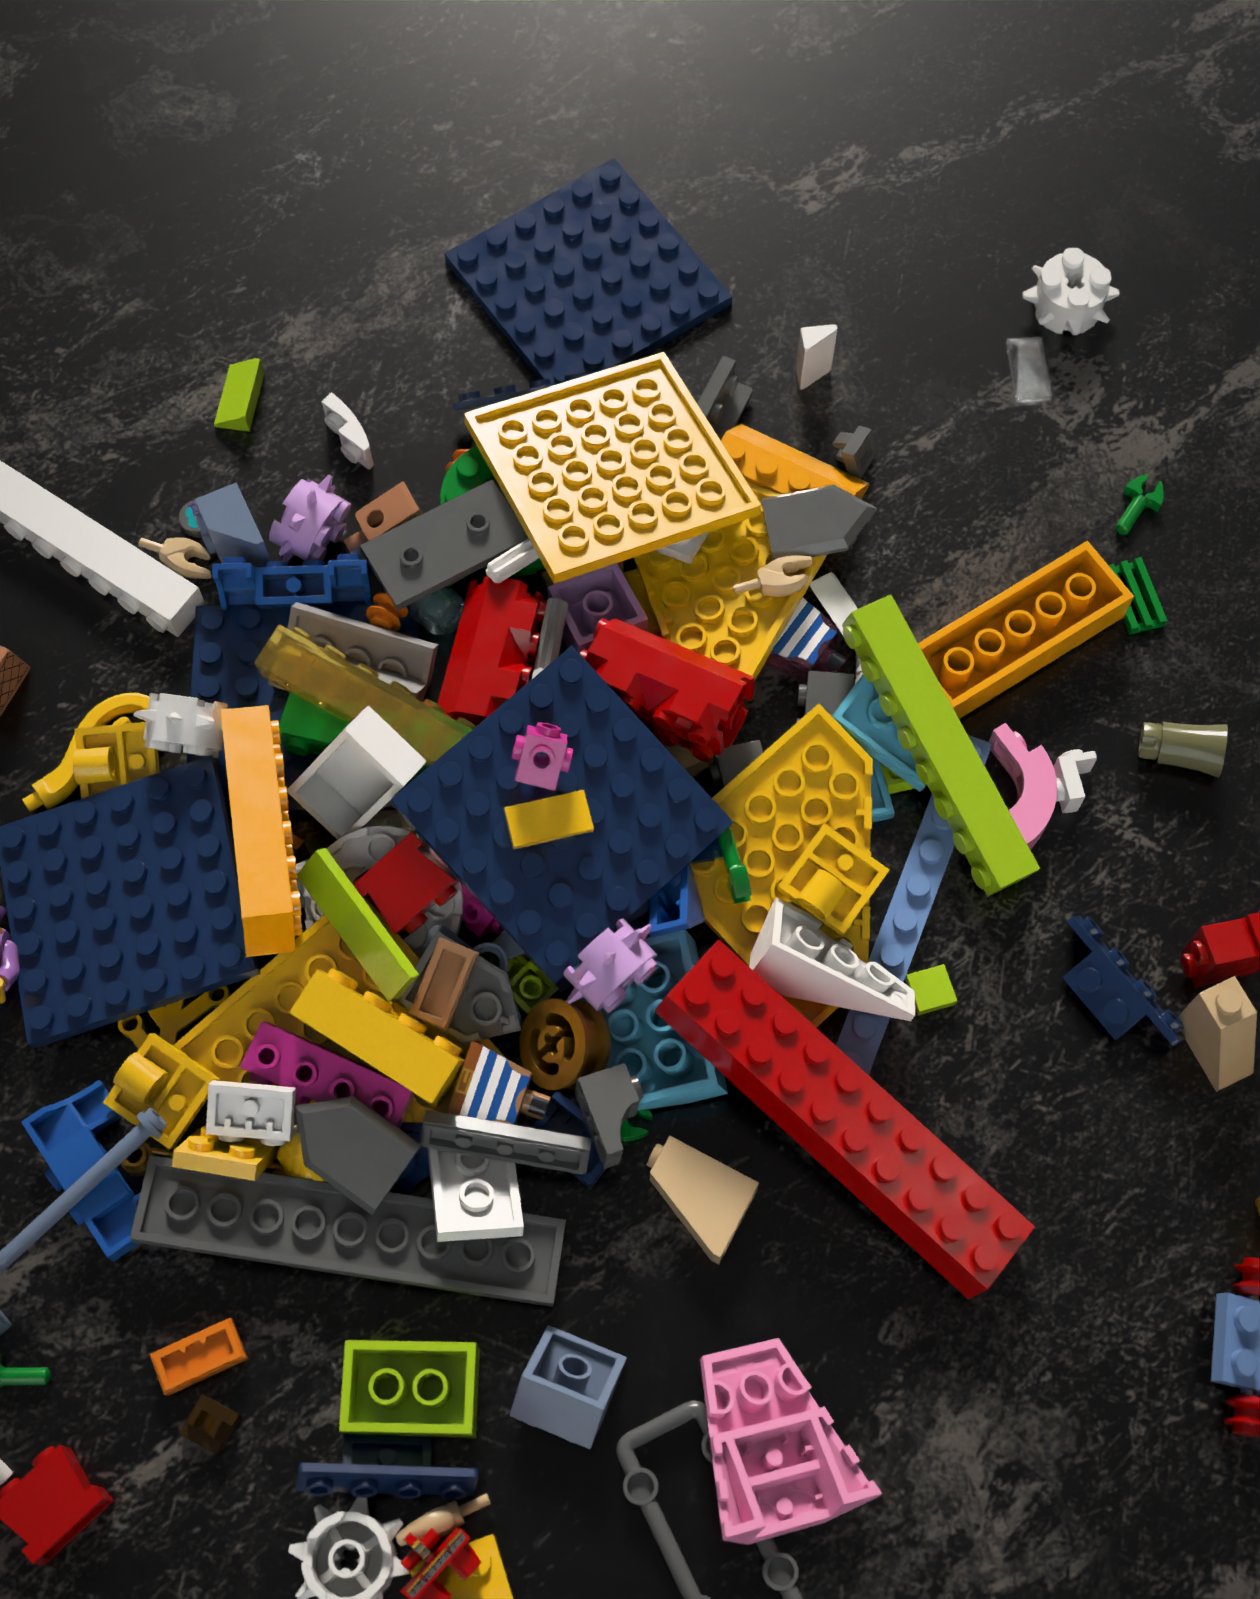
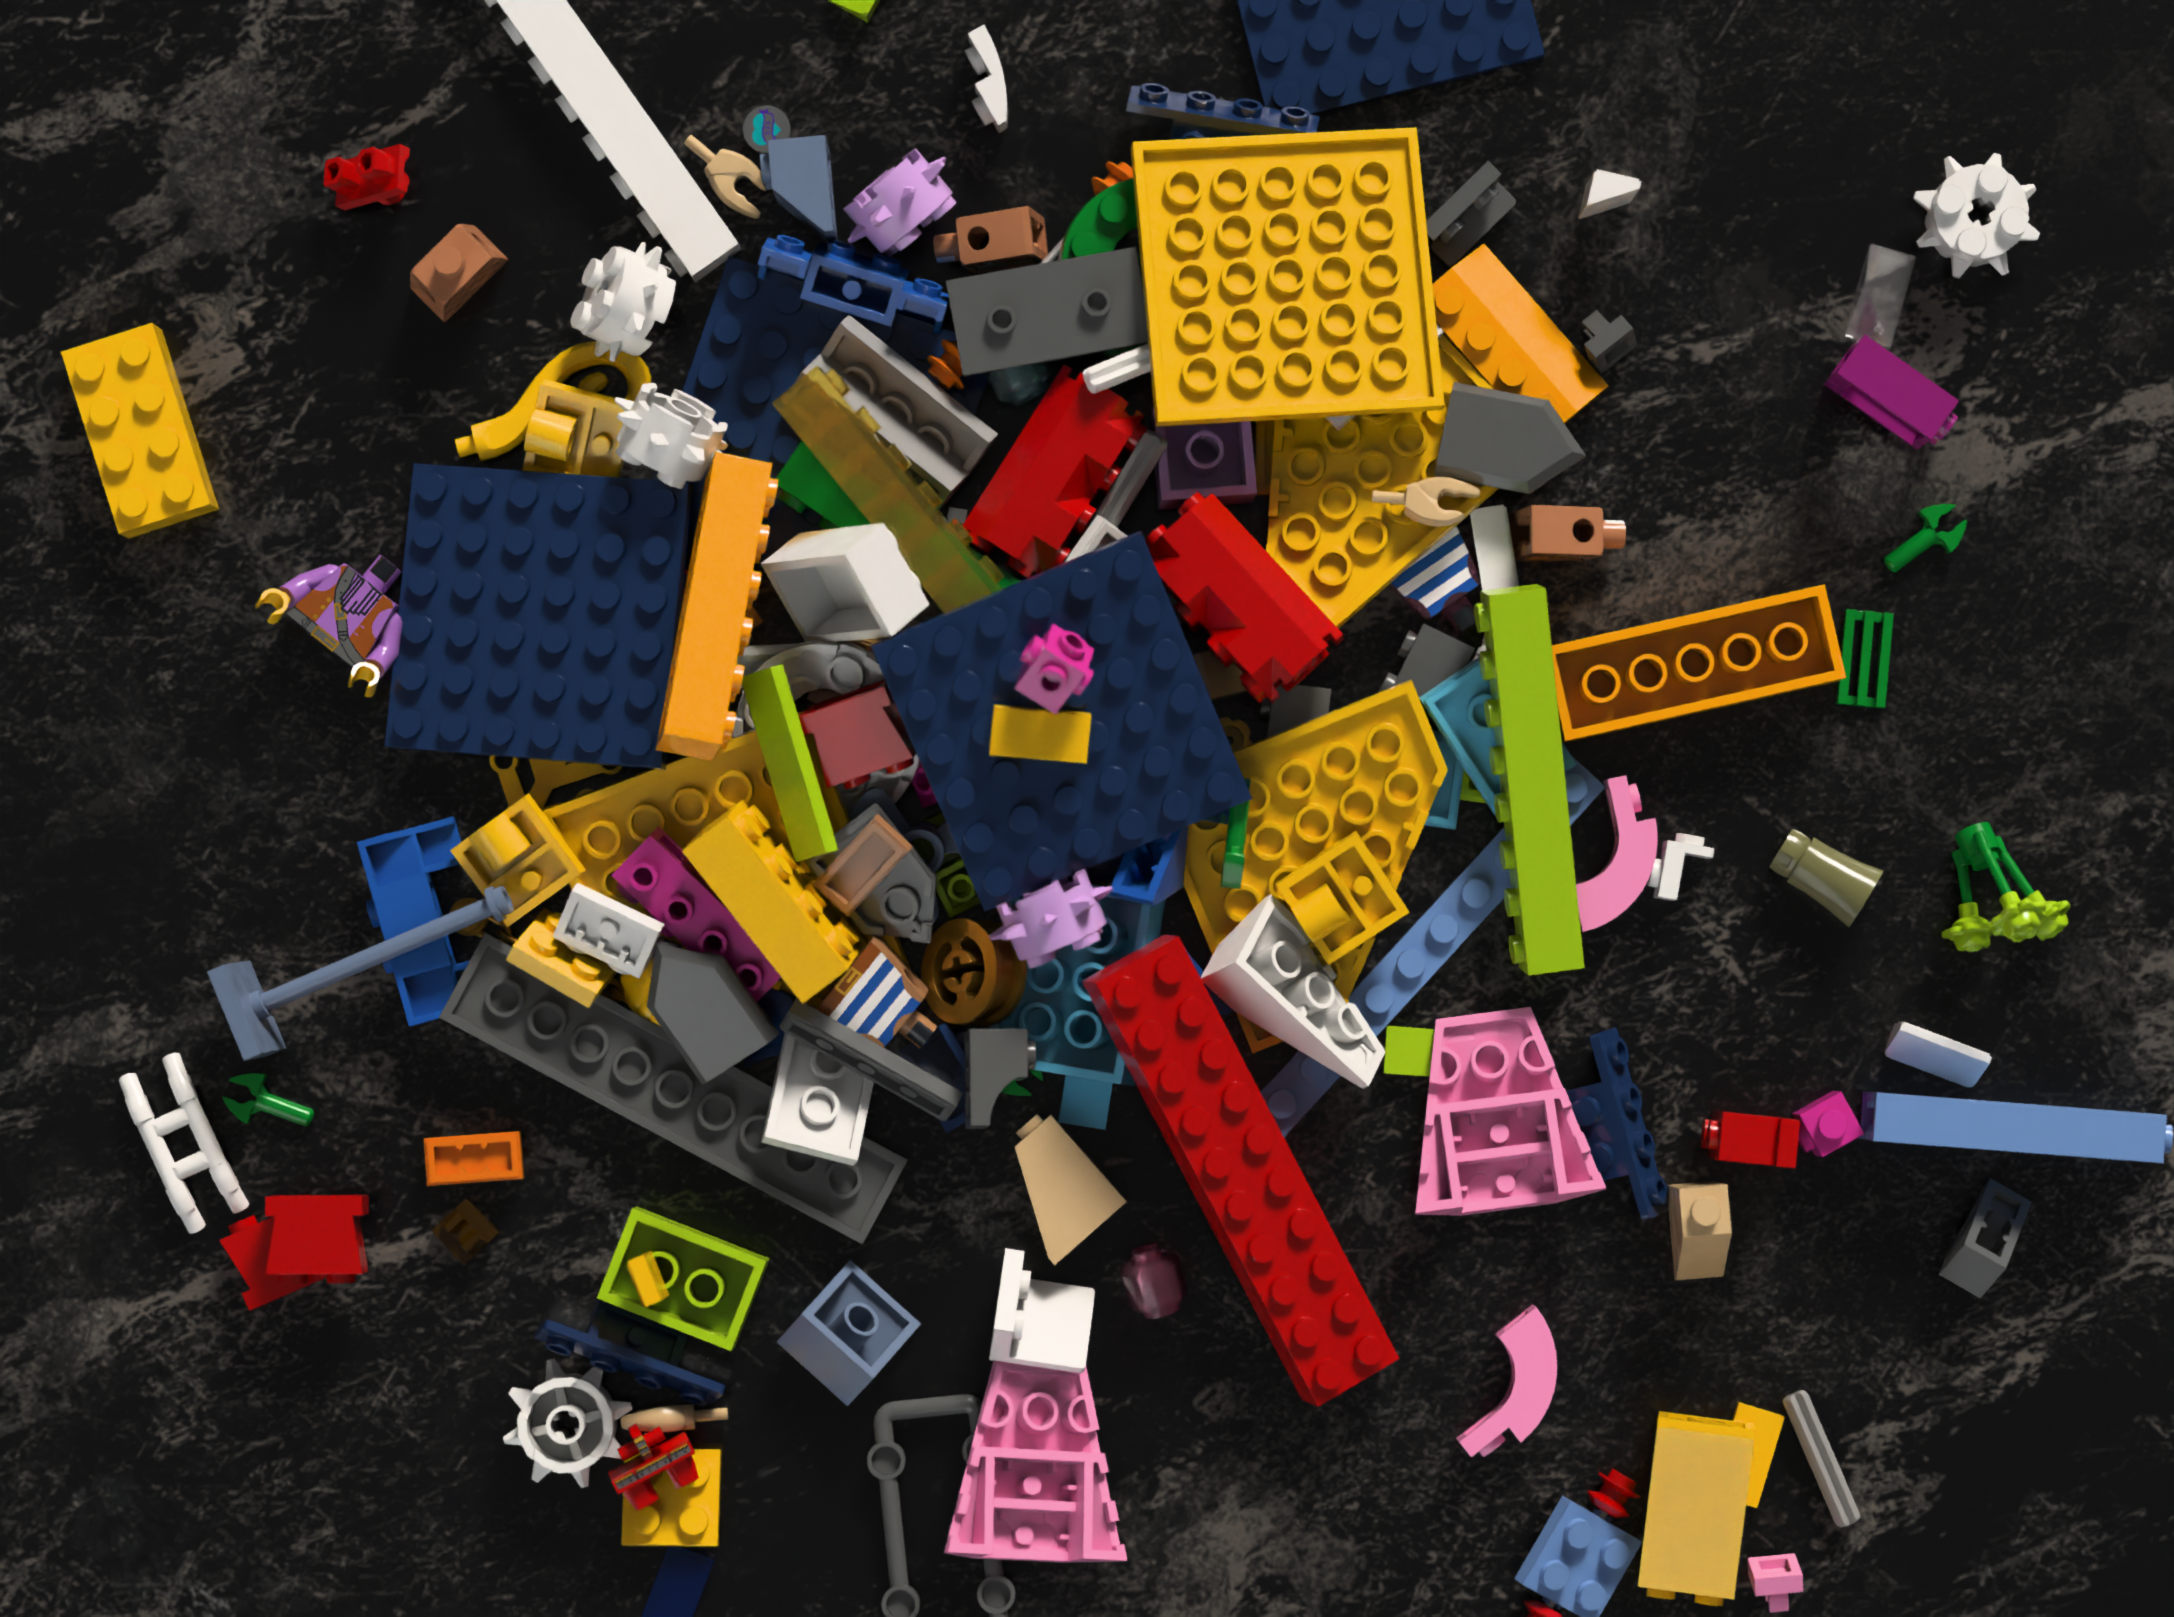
camera: 20 degrees right, 20 degrees up
none -> red hips [265,1195,369,1284]
none -> white brick [570,242,676,362]
none -> yellow tile [626,1250,669,1307]
none -> white bracket [989,1248,1095,1373]
none -> medium azure tile [1058,1075,1113,1130]
none -> clear pink head [1120,1244,1188,1319]
none -> bright pink wedge [1415,1007,1606,1216]
none -> bright pink arch [1456,1304,1557,1457]
none -> nougat torso [1509,505,1626,561]
none -> magenta window [1824,334,1959,450]

